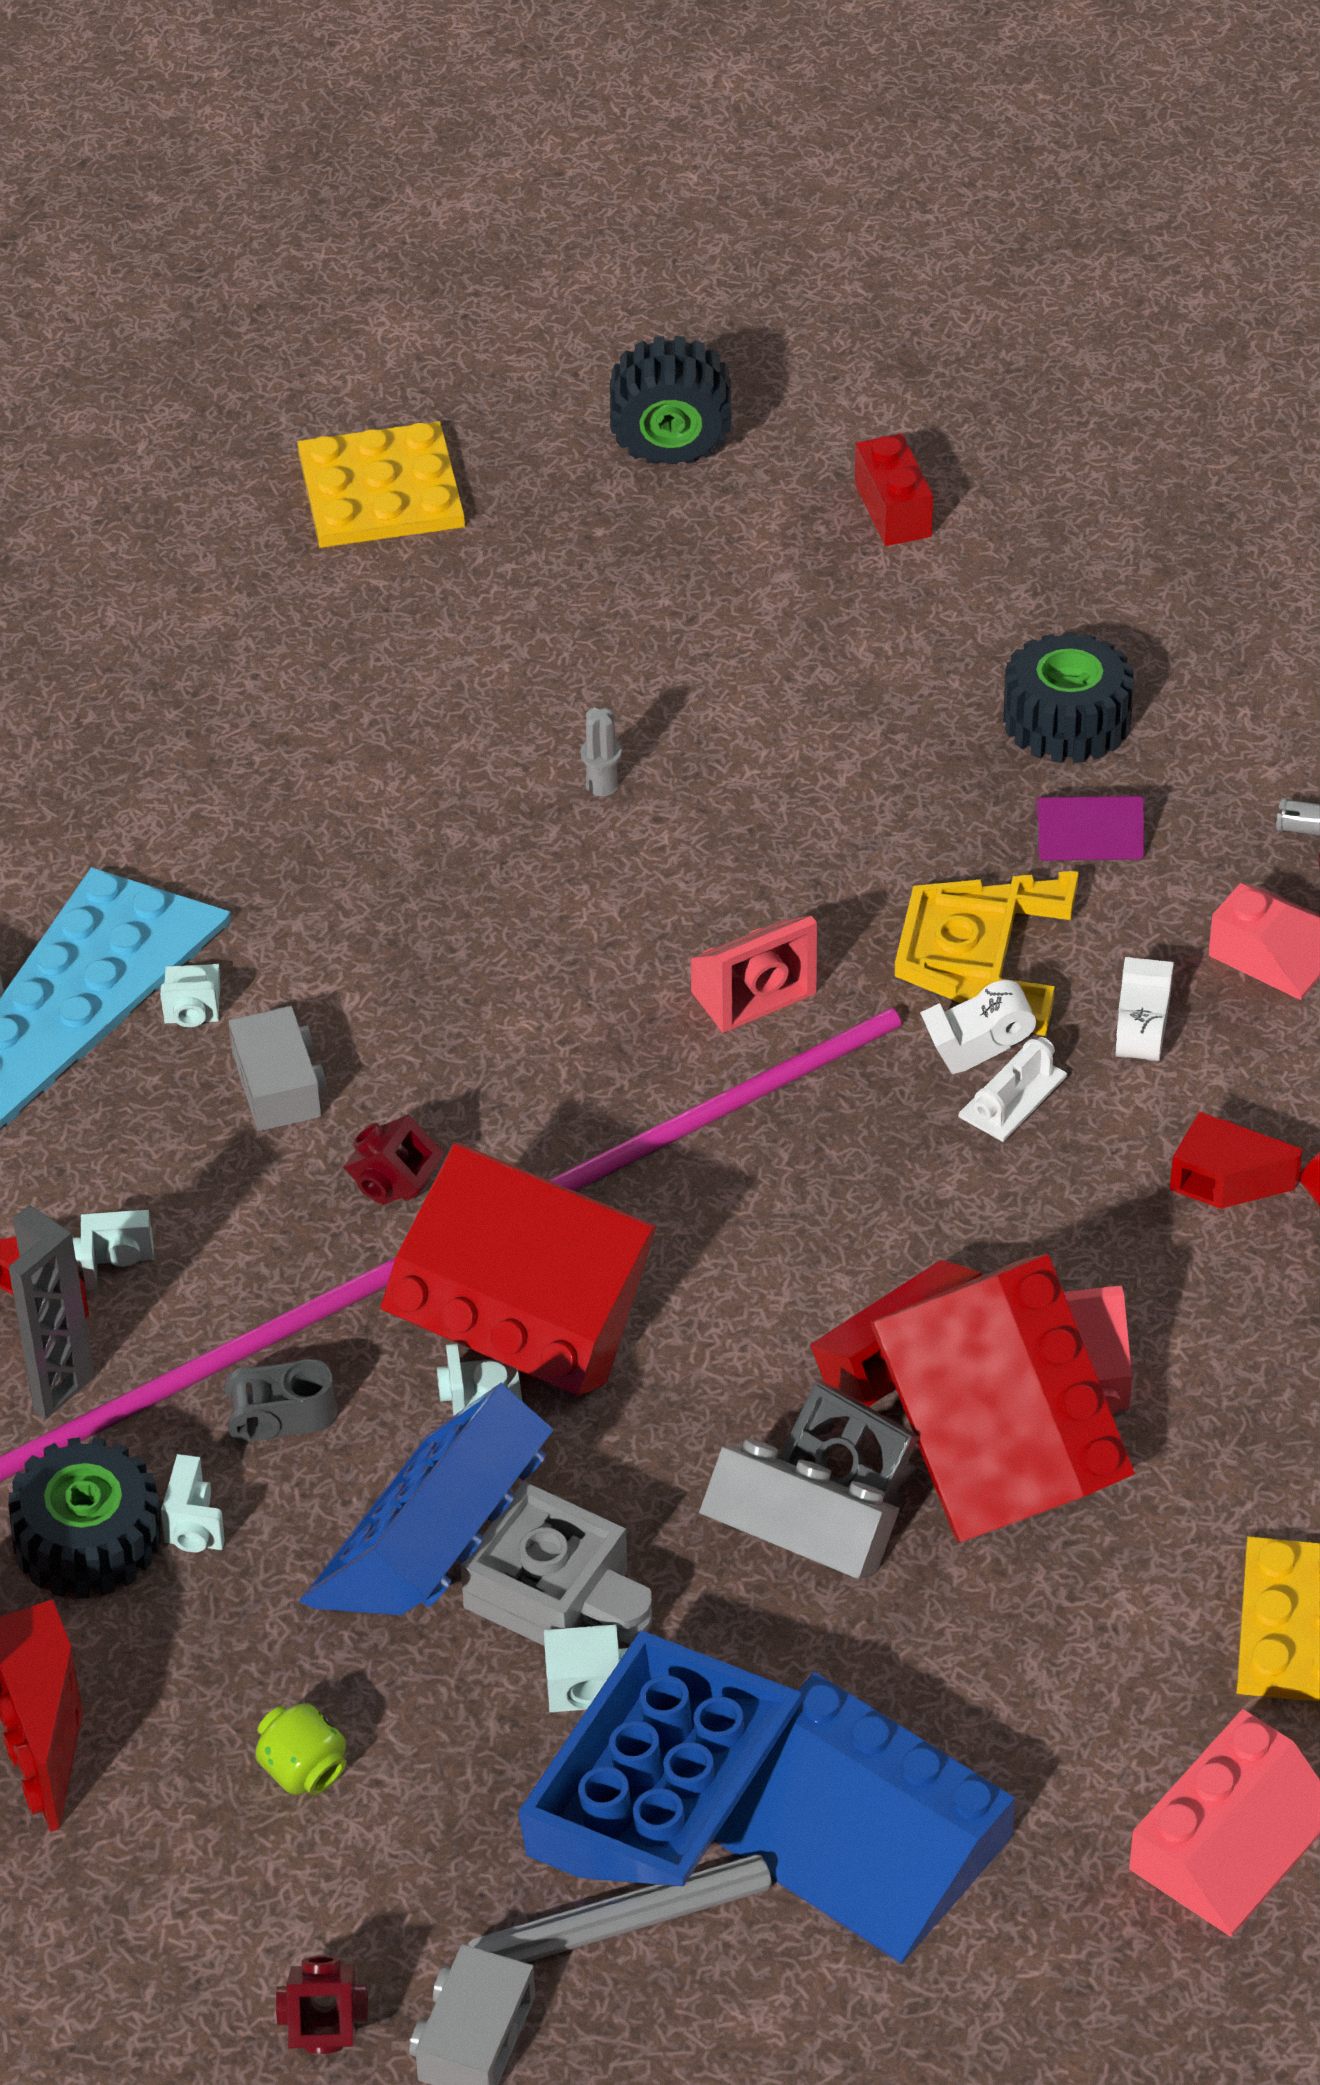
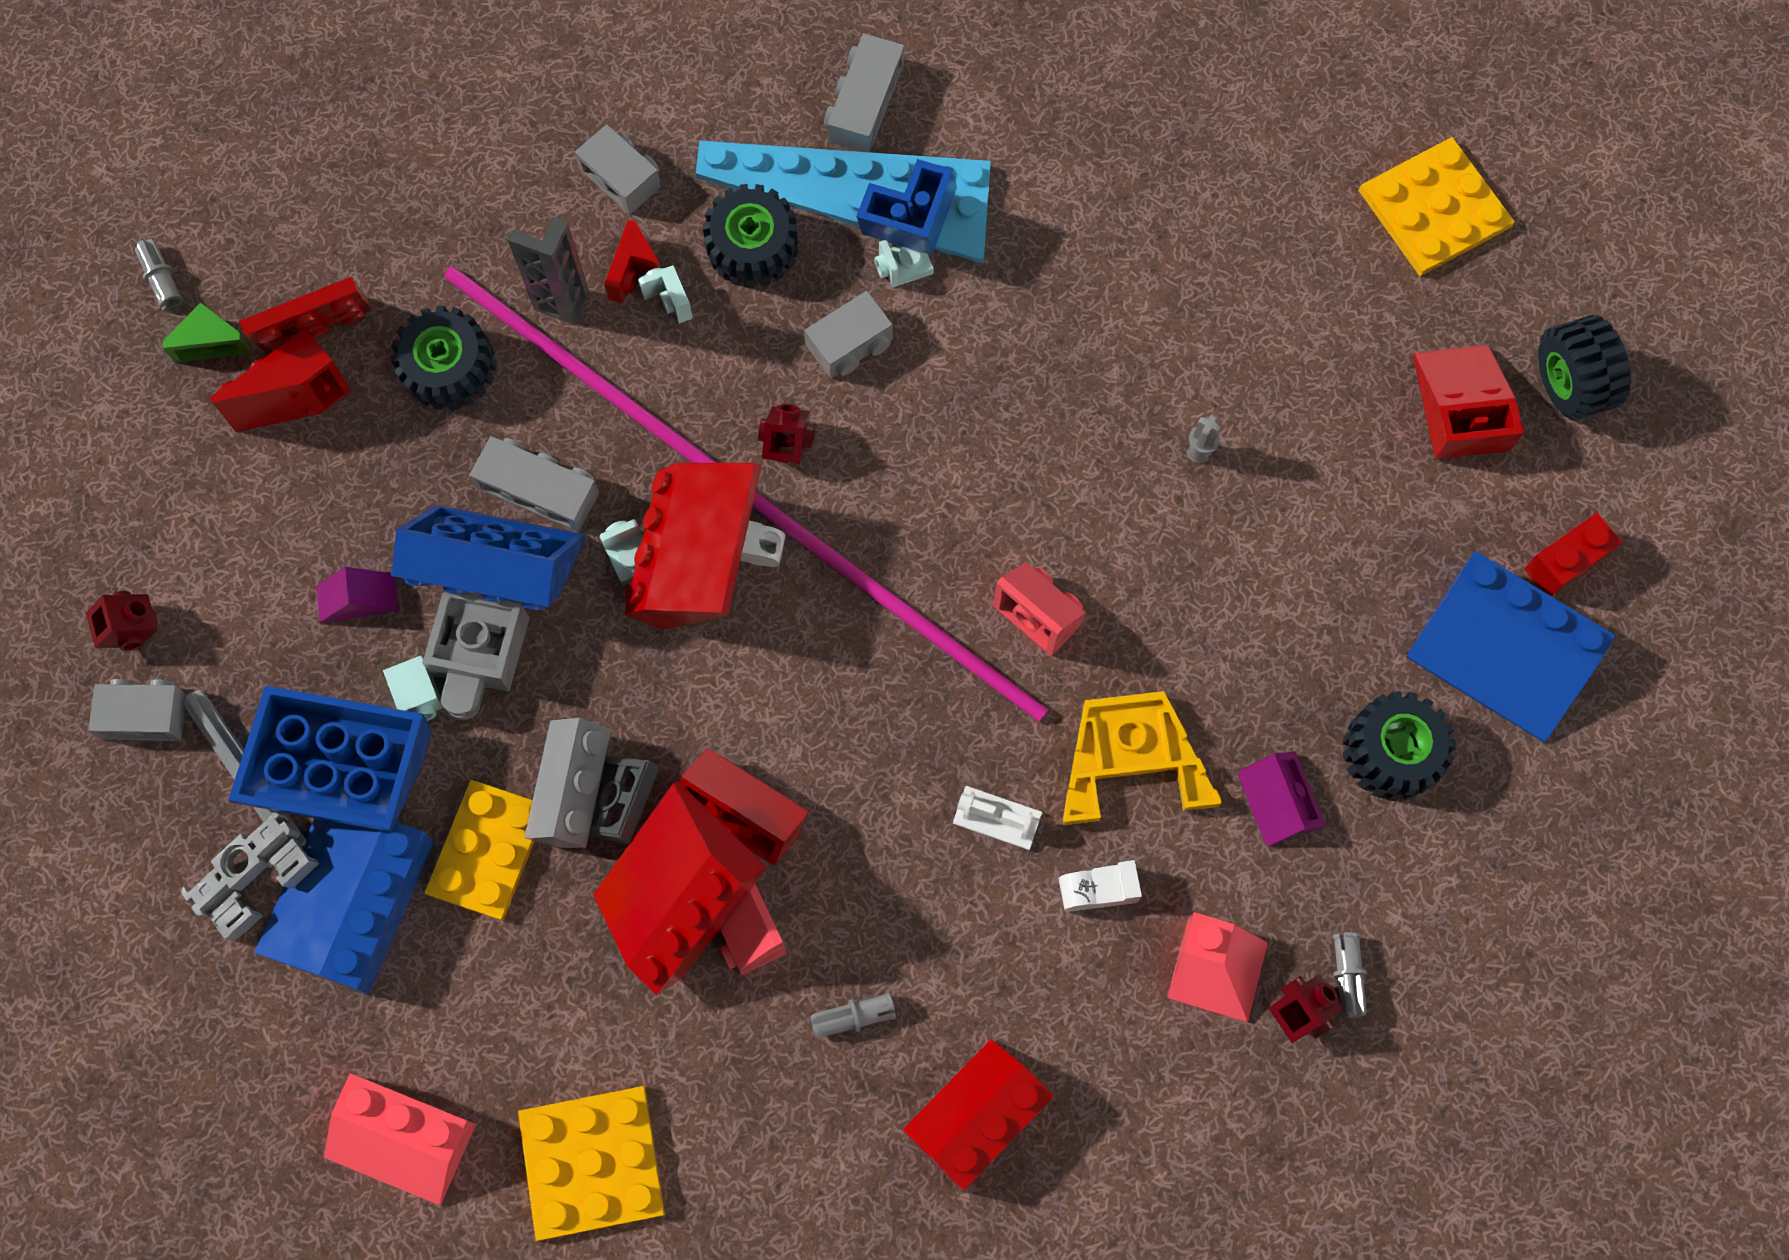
camera: 70 degrees right, 25 degrees up
light aqua bracket [161,1454,225,1552] -> none
dark grey piece [225,1359,339,1442] -> none
lime head [255,1703,347,1796] -> none
white leg [920,980,1036,1074] -> none
red slope [1170,1111,1303,1209] -> none
none -> light grey piece [181,810,320,941]
none -> magenta slope [316,567,399,624]
none -> yellow plate [424,780,535,921]
none -> light grey brick [469,436,599,533]
none -> black wheel [703,184,799,288]
none -> light grey axle [811,992,896,1038]
none -> blue brick [856,159,957,255]
none -> blue slope [1406,551,1616,743]
none -> red slope [1413,345,1524,460]

